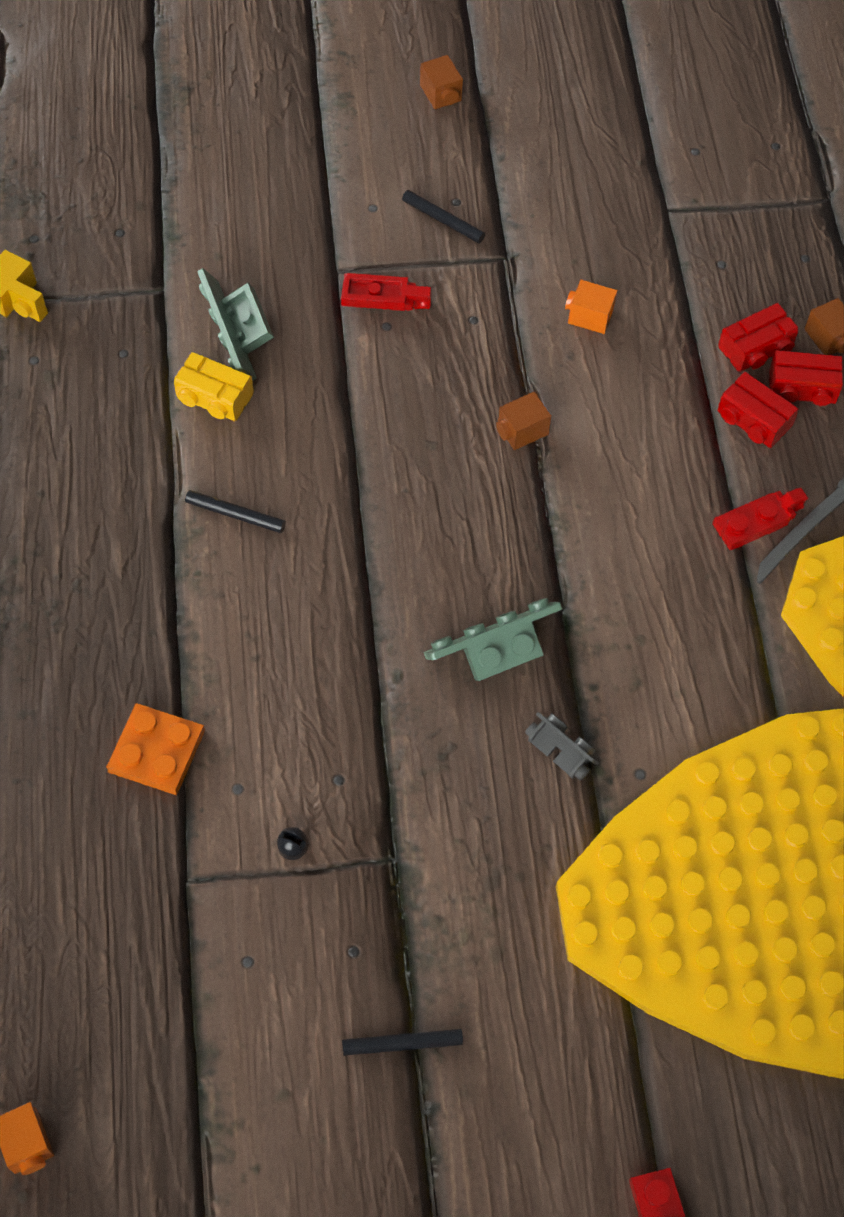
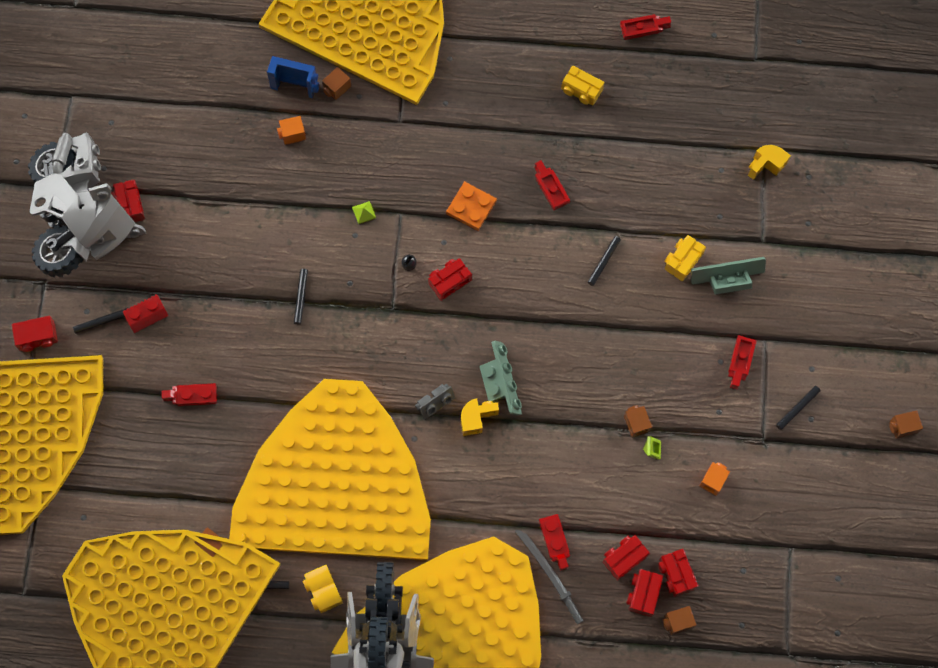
camera: 100 degrees right, 10 degrees up
none -> lime slope [352,201,376,224]
none -> red brick [428,258,472,301]
none -> yellow brick [461,398,499,436]
none -> red hinge [534,160,570,211]
none -> lime slope [643,436,661,460]

